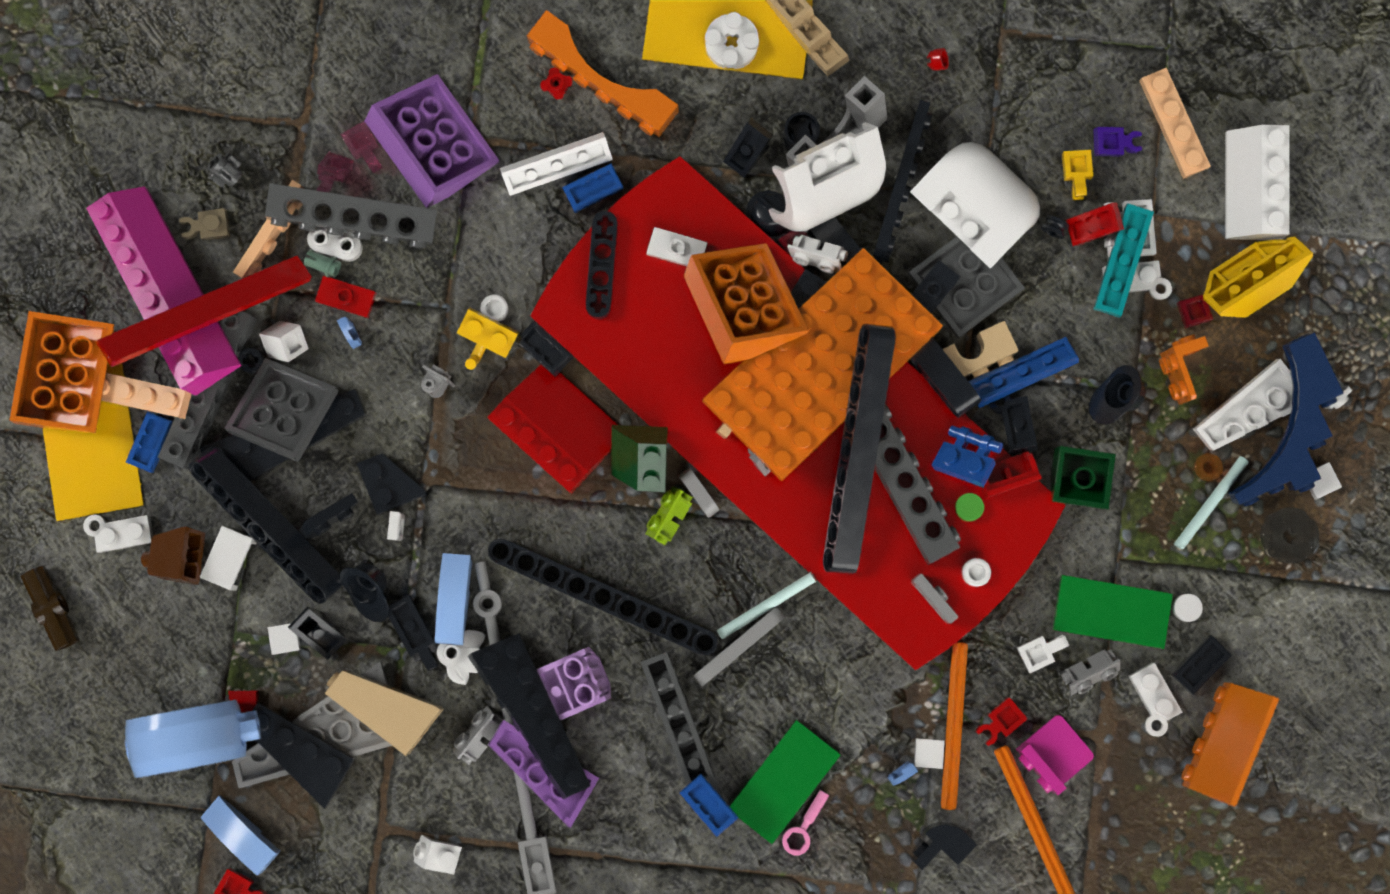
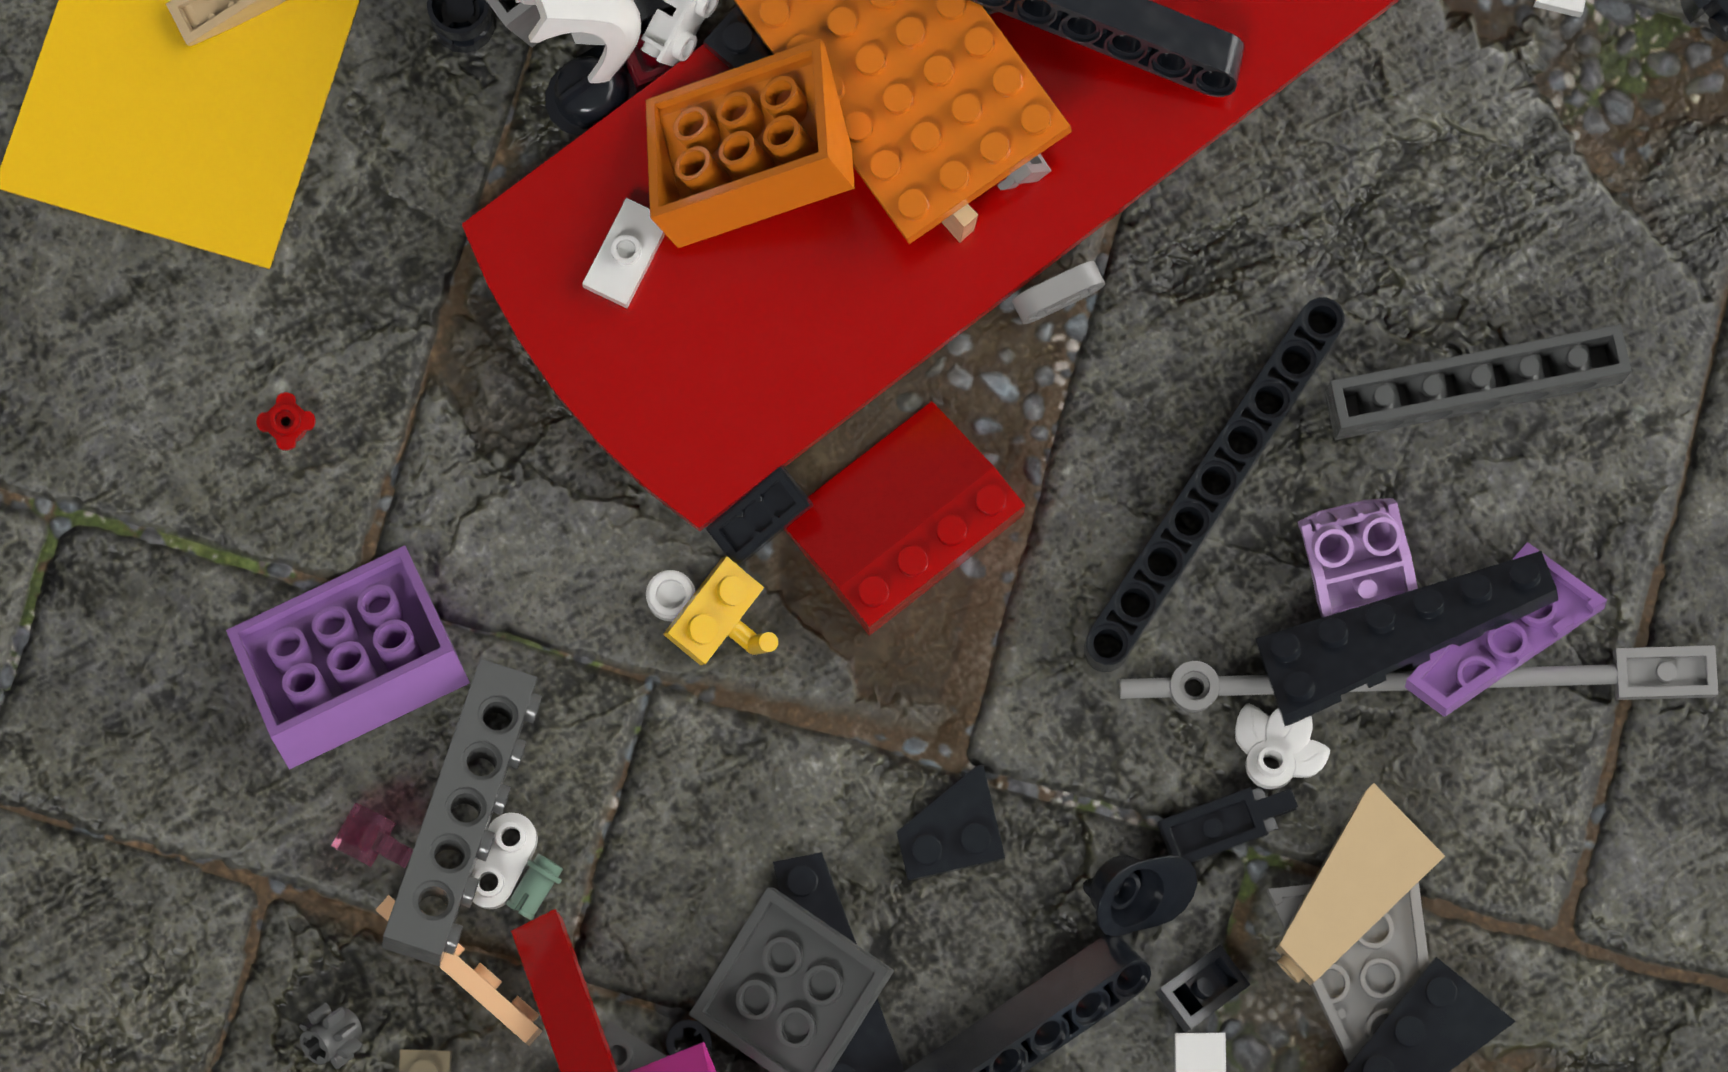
camera: 85 degrees left, 5 degrees down
white panel [259,321,309,362] -> none
black wing [299,493,358,541] -> none
red plate [315,276,377,319] -> none
medium blue tile [337,316,362,349] -> none
clear pink plate [340,121,382,173] -> none
white tile [387,511,405,541] -> none
white bracket [413,835,462,874] -> none
light grey hinge [421,365,455,398] -> none
light blue slope [435,553,472,645] -> none
light grey hinge [452,706,504,765] -> none
white plate [500,132,613,196] -> none
orange arch [527,10,679,137] -> none
blue plate [562,163,624,213] -> none
black beam [586,211,618,320] -> none
dark green slope [611,425,668,492] -> none
lime hinge [645,486,693,545] -> none
blue plate [679,774,739,837] -> none
light grey beam [693,606,786,686] -> none
white plate [705,12,759,69] -> none
light aqua bar [717,572,816,639] -> none
black slope [723,118,773,178] -> none
green tile [729,720,841,844] -> none
bright pink piece [782,790,830,856] -> none
medium blue tile [887,761,918,786] -> none

